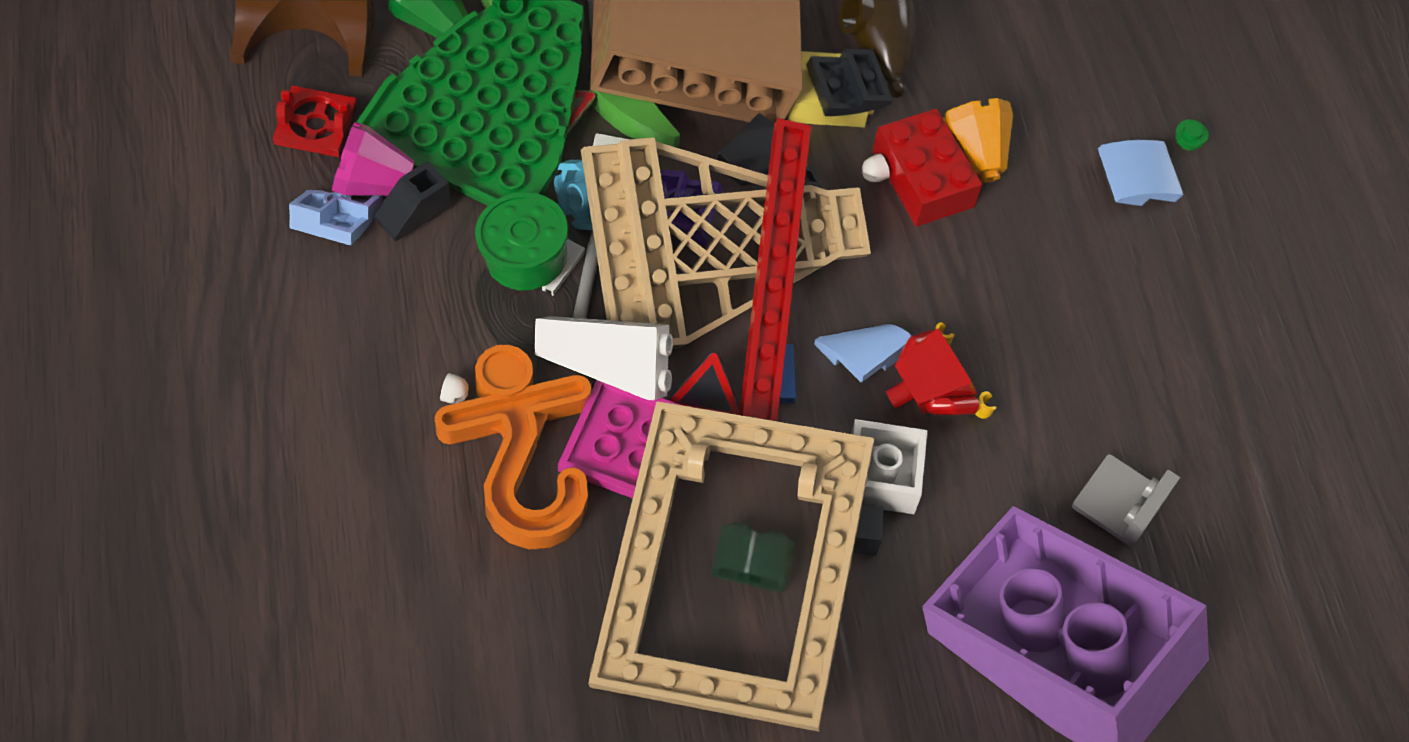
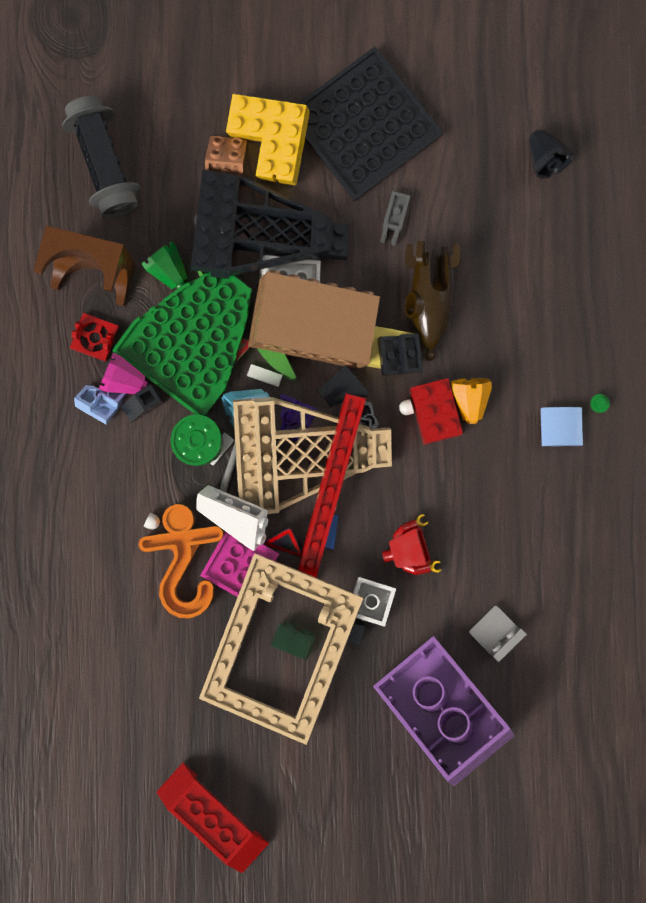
camera: 15 degrees right, 25 degrees up
light blue slope [814,324,911,383] -> none

